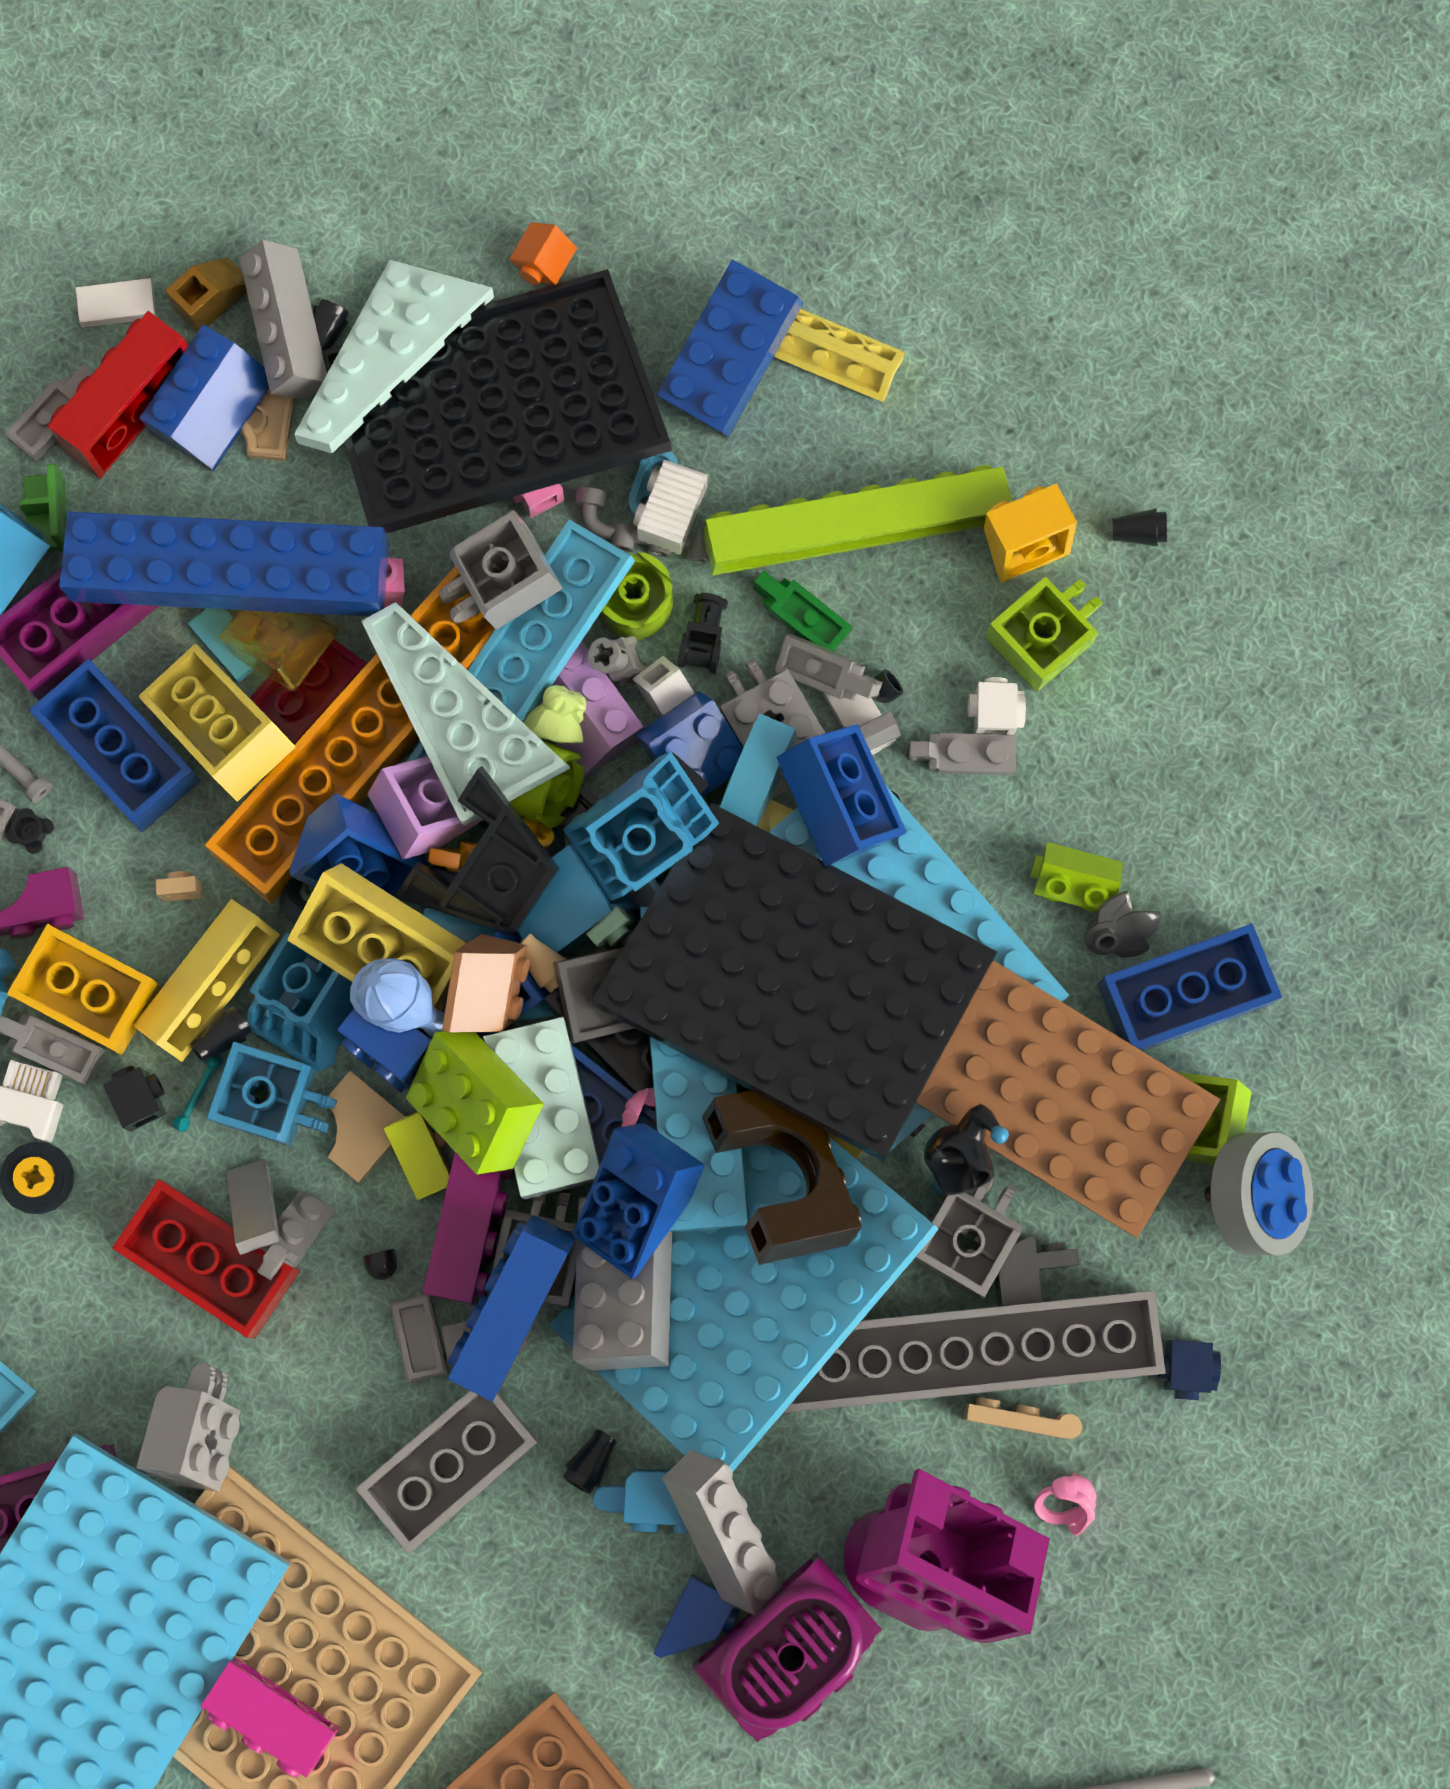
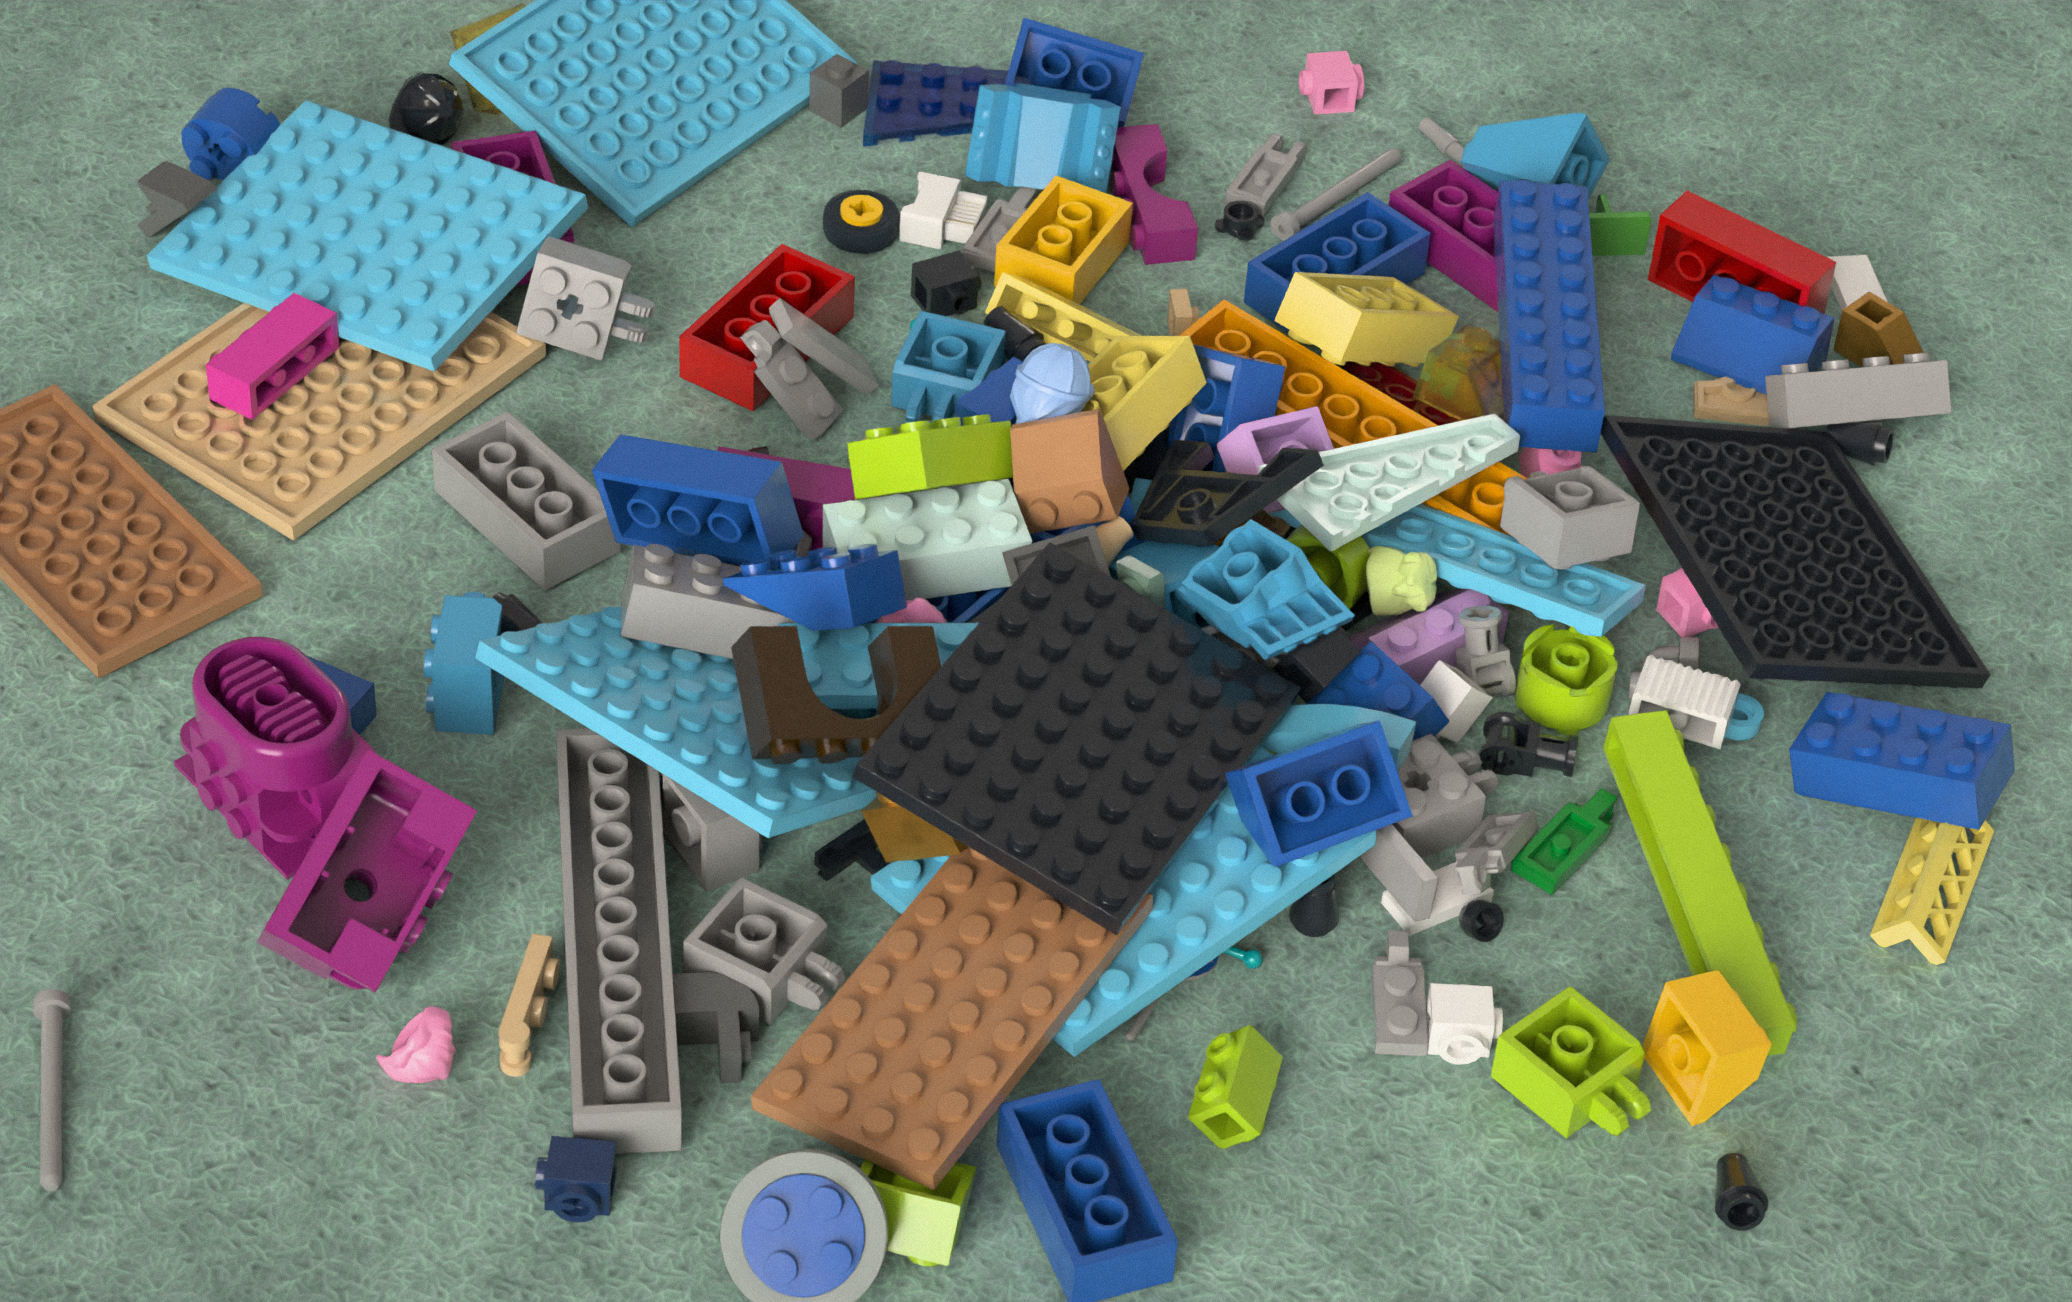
camera: 90 degrees right, 35 degrees down
light aqua wing [294,260,494,453] -> none
orange brick [509,222,577,285] -> none
light grey brick [662,1450,782,1615] -> none
black piece [924,1104,1009,1195] -> none
dark grey plate [1085,891,1161,958] -> none

